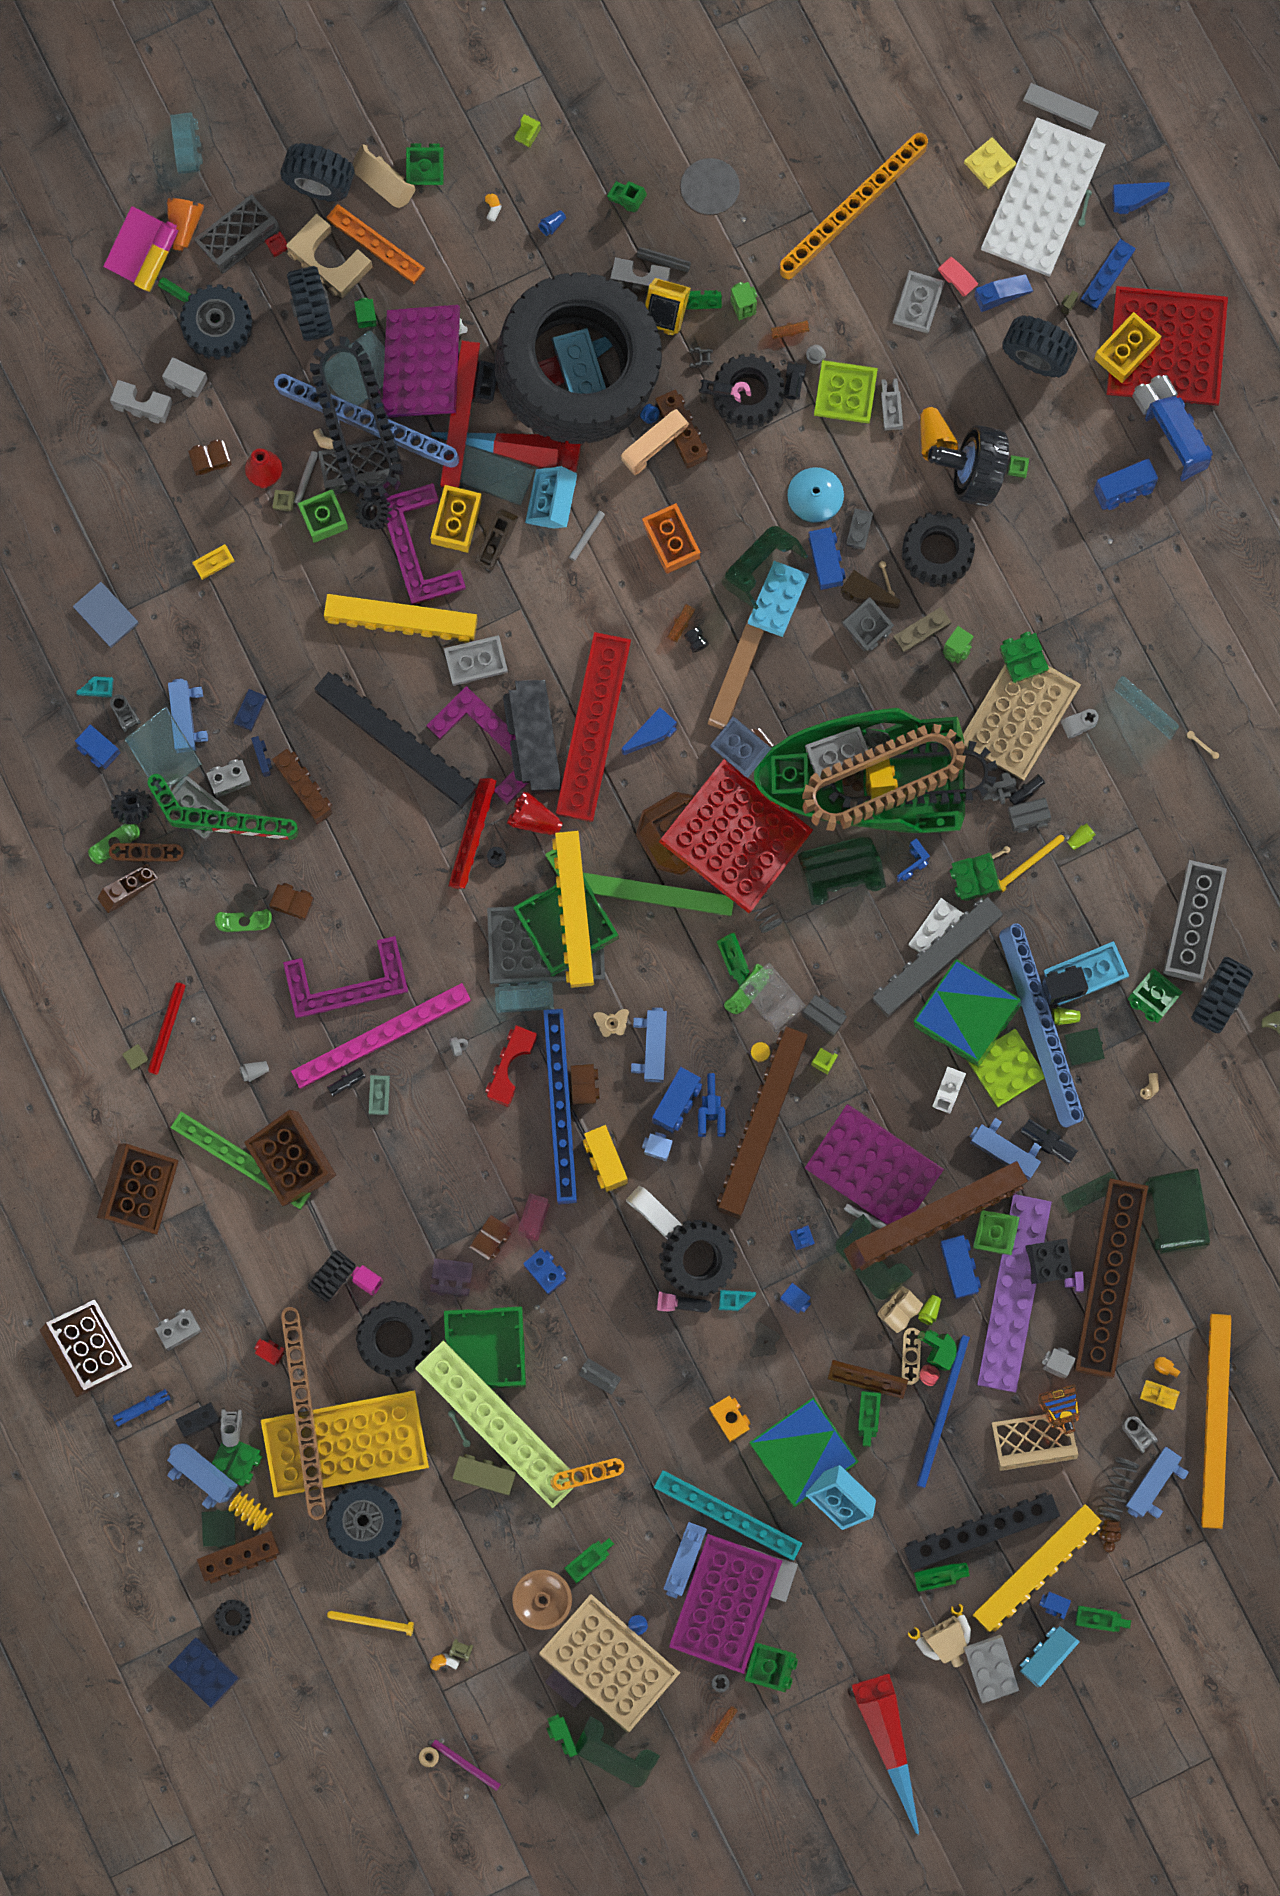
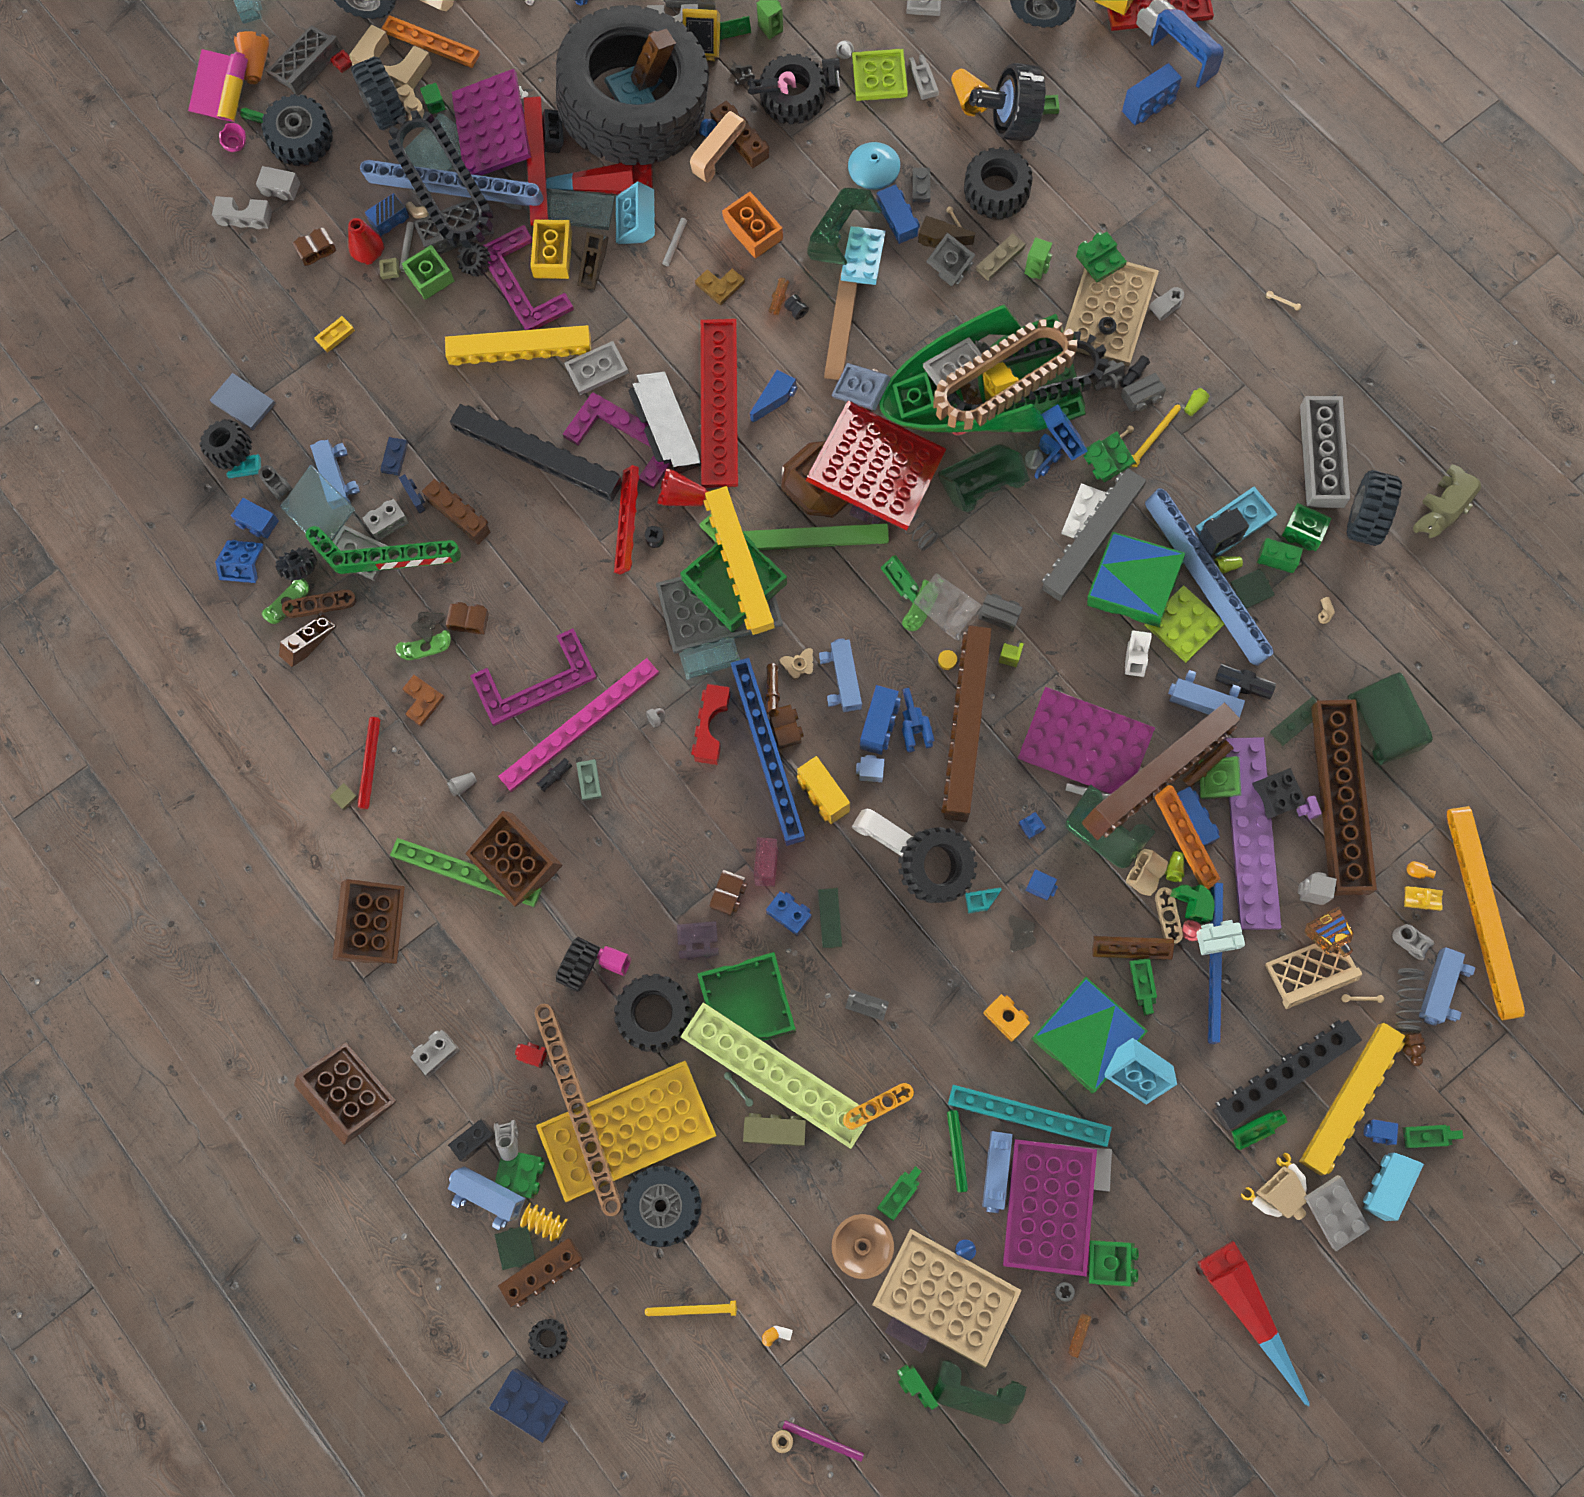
camera: 10 degrees left, 5 degrees down
blue pin [113,1389,171,1427] -> none
olive bush [449,1639,474,1662] -> none
piece [657,1292,712,1313] -> none
clear orange pin [771,320,810,340] -> none
clear light blue tile [1114,676,1179,740] -> none
none -> black tyre [199,419,252,470]
none -> blue bracket [215,540,264,583]
none -> dark pink hair [219,123,246,152]
none -> blue brick [365,193,409,236]
none -> tan brick [397,84,425,120]
none -> dark orange plate [402,675,445,727]
none -> reddish brown brick [631,28,676,91]
none -> pearl gold plate [695,269,745,306]
none -> reddish brown pin [765,663,780,716]
none -> clear green tile [818,888,842,948]
none -> green axle [947,1110,968,1193]
none -> light grey tile [1025,449,1044,469]
none -> blue brick [1042,404,1088,460]
none -> black plate [1098,317,1117,335]
none -> orange plate [1154,785,1220,889]
none -> reddish brown pin [1182,740,1234,788]
none -> light aqua brick [1196,920,1245,955]
none -> green brick [1257,538,1303,573]
none -> tan hinge [1341,994,1384,1003]

